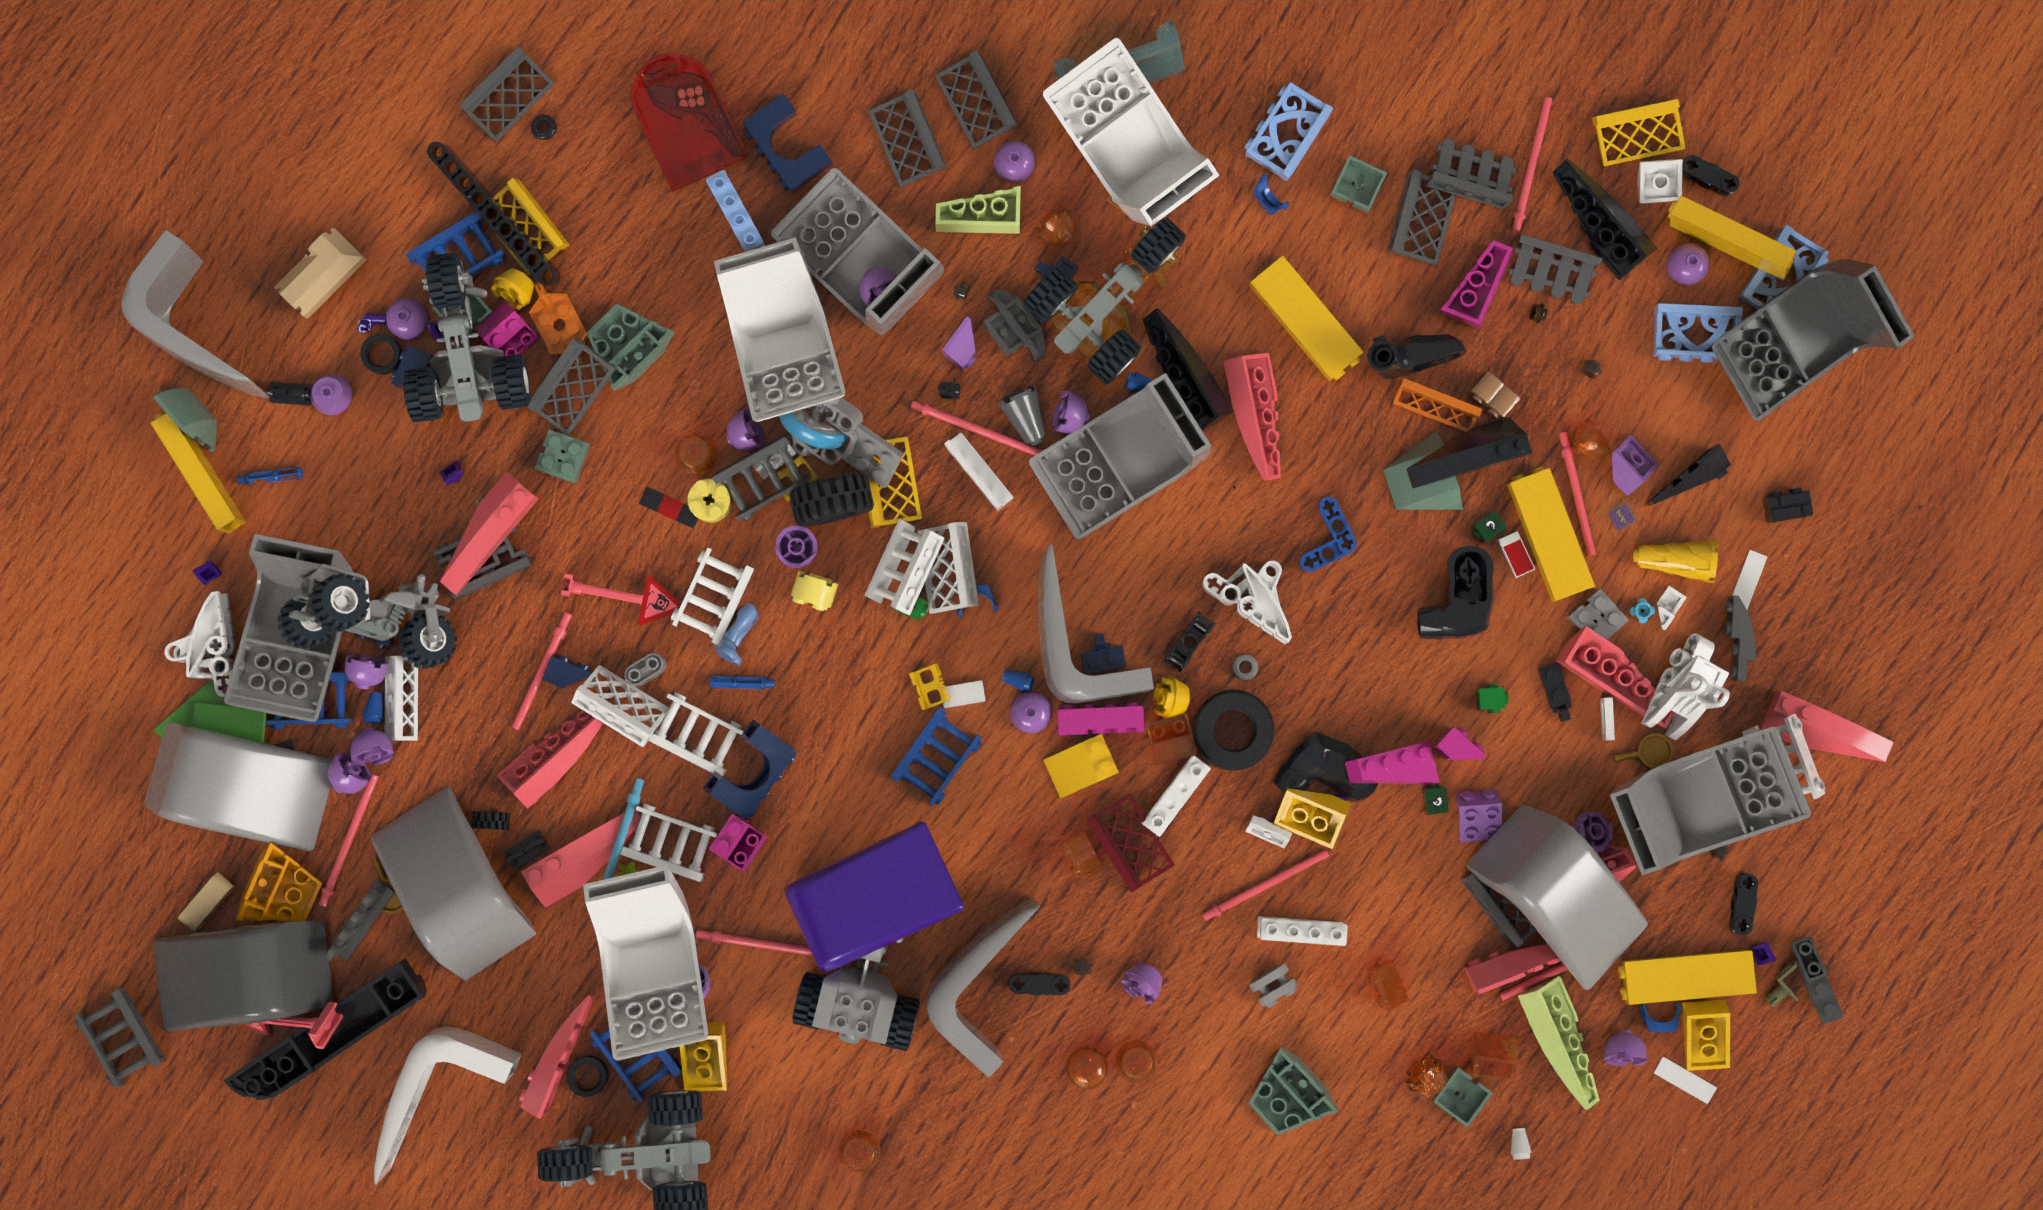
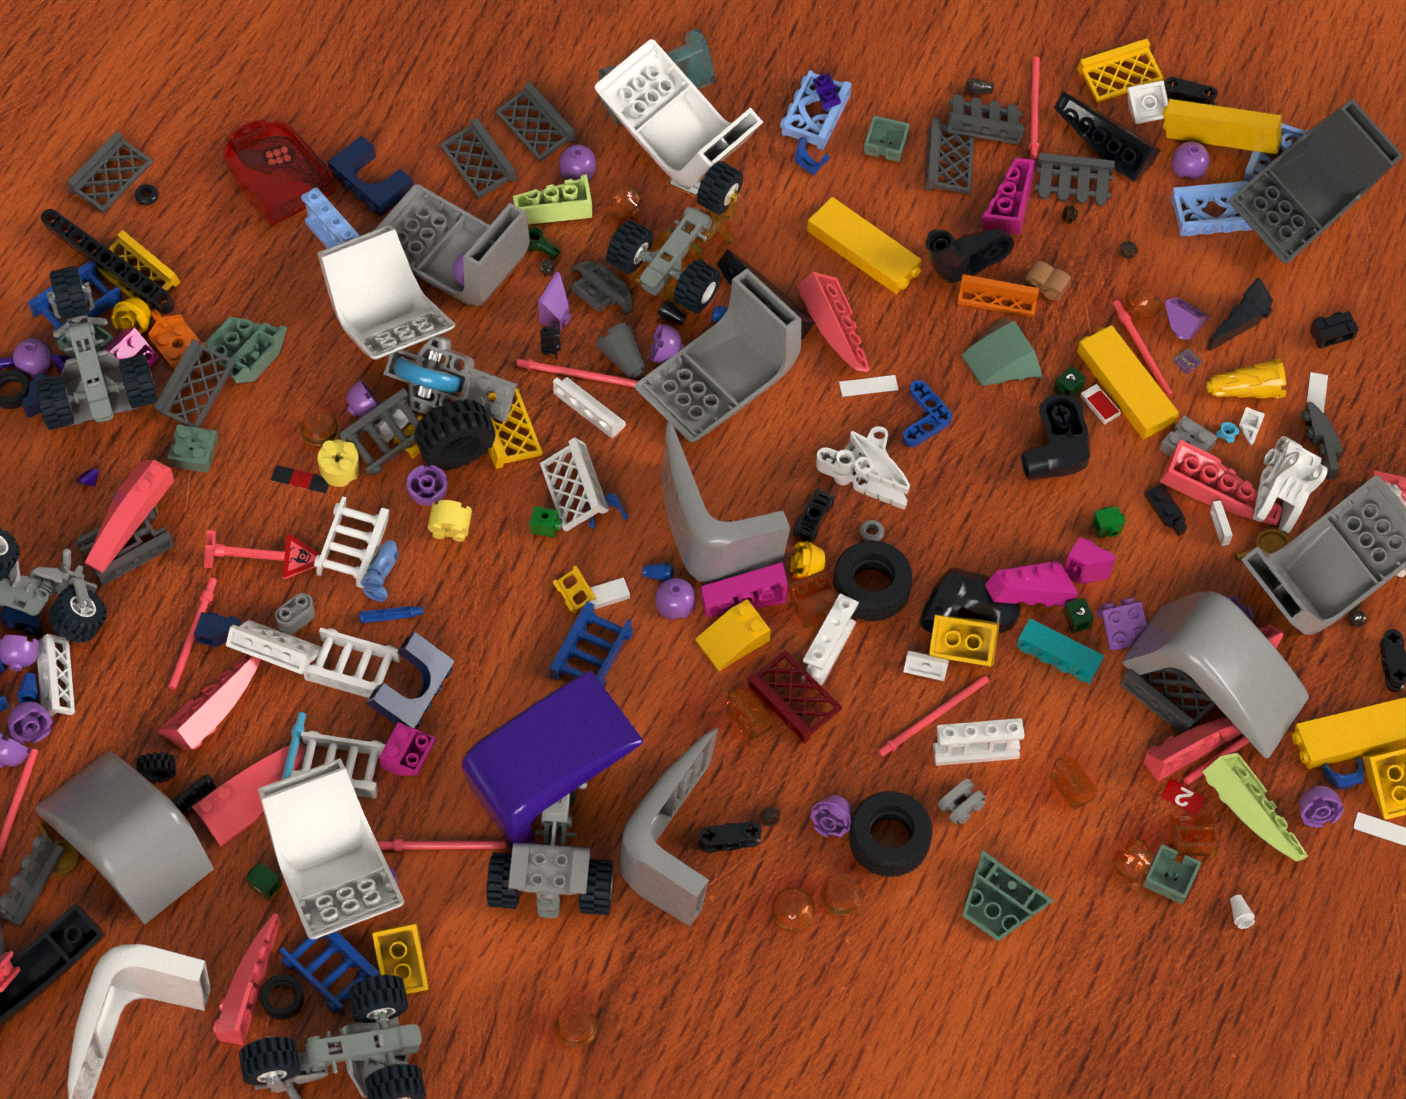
camera: 15 degrees left, 25 degrees down
white fence [864,519,945,615] -> none
black wedge [1406,417,1532,489] -> none
none -> dark green brick [246,862,283,901]
none -> dark green pin [527,227,561,260]
none -> black cone [657,301,687,326]
none -> dark purple slope [813,72,841,111]
none -> white sticker [839,375,898,397]
none -> black tyre [849,791,933,877]
none -> clear smoke cone [965,77,994,96]
none -> teal brick [1016,619,1104,684]
none -> red sticker [1161,779,1207,816]

